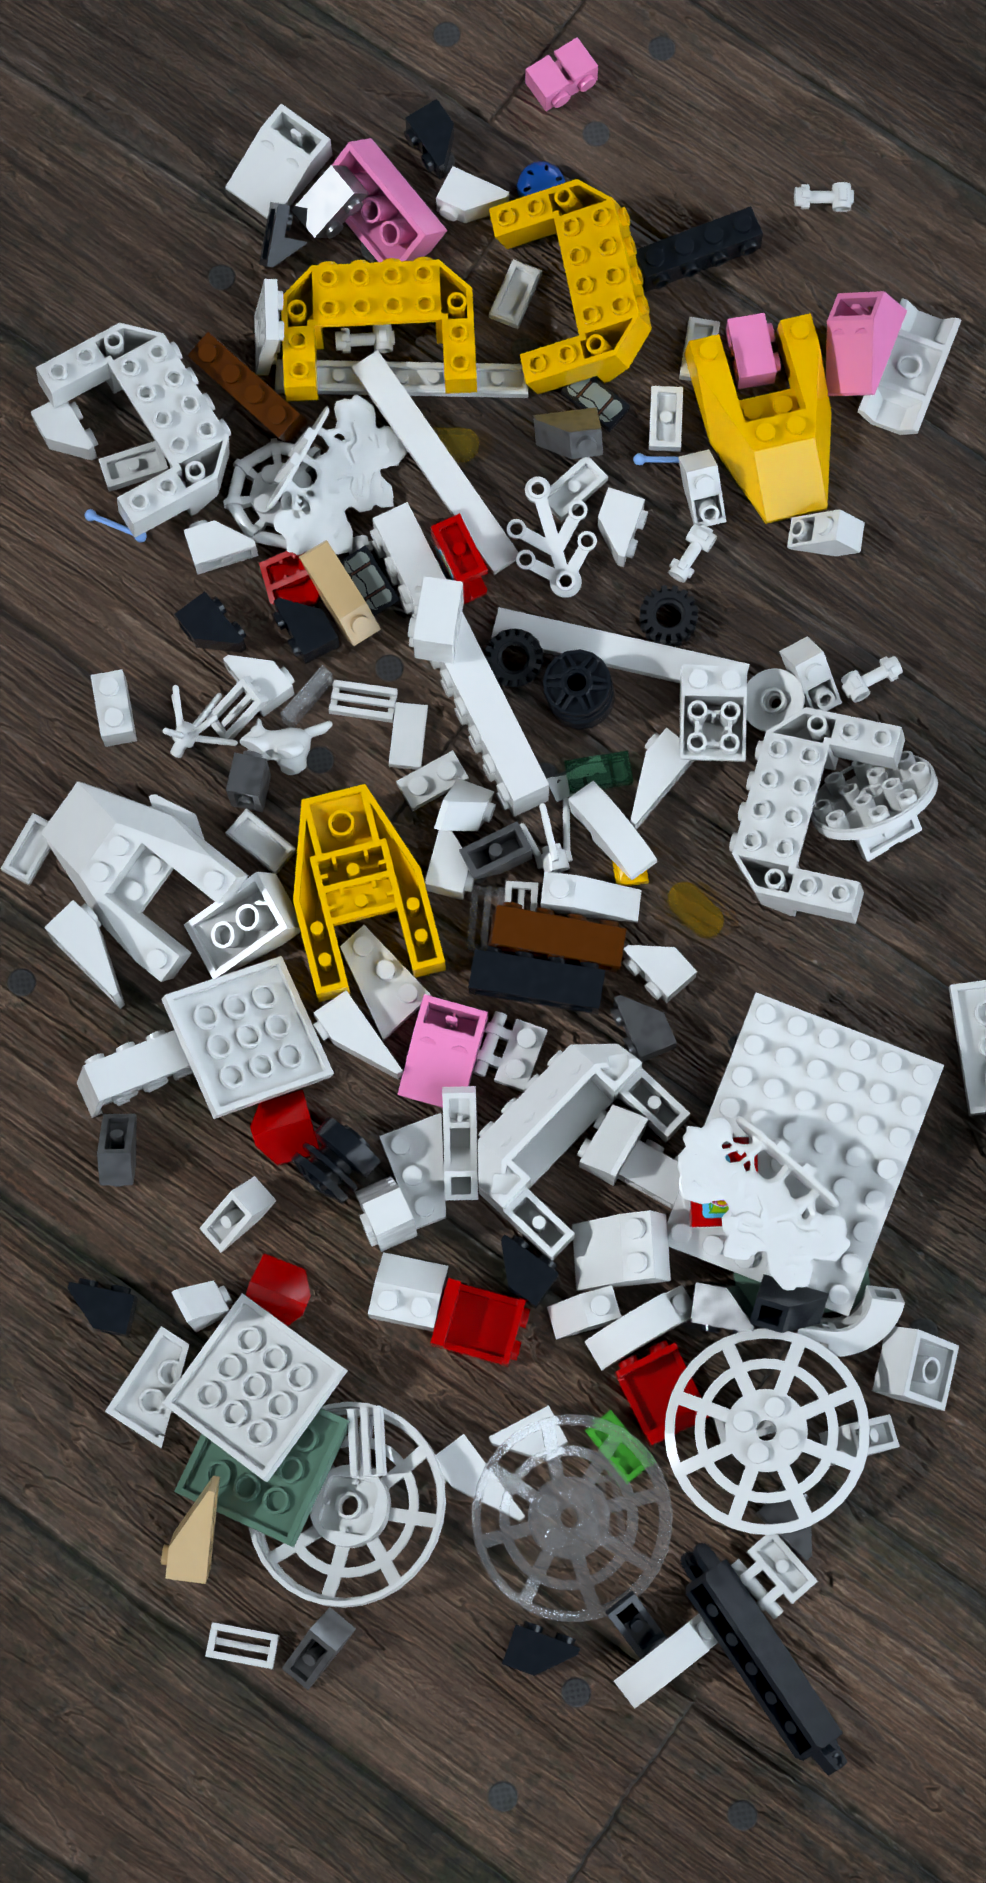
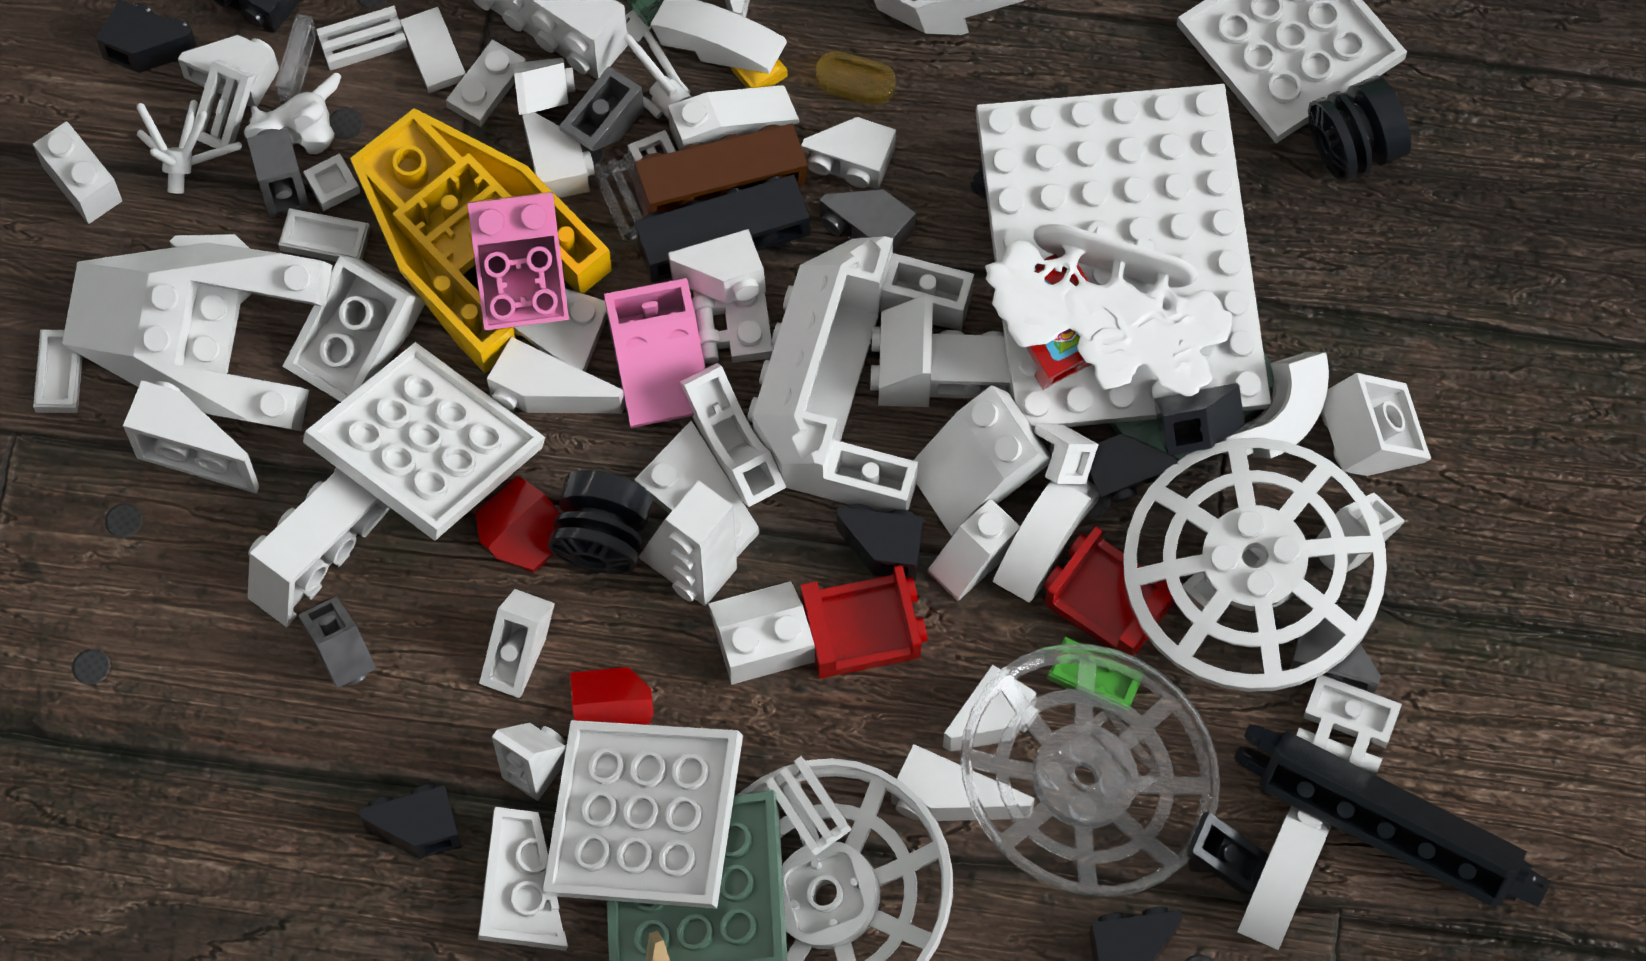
camera: 30 degrees left, 10 degrees down
none -> white plate [303,153,360,211]
none -> bright pink slope [467,192,569,330]
none -> white slope [668,229,766,304]
none -> white panel [1034,424,1099,484]

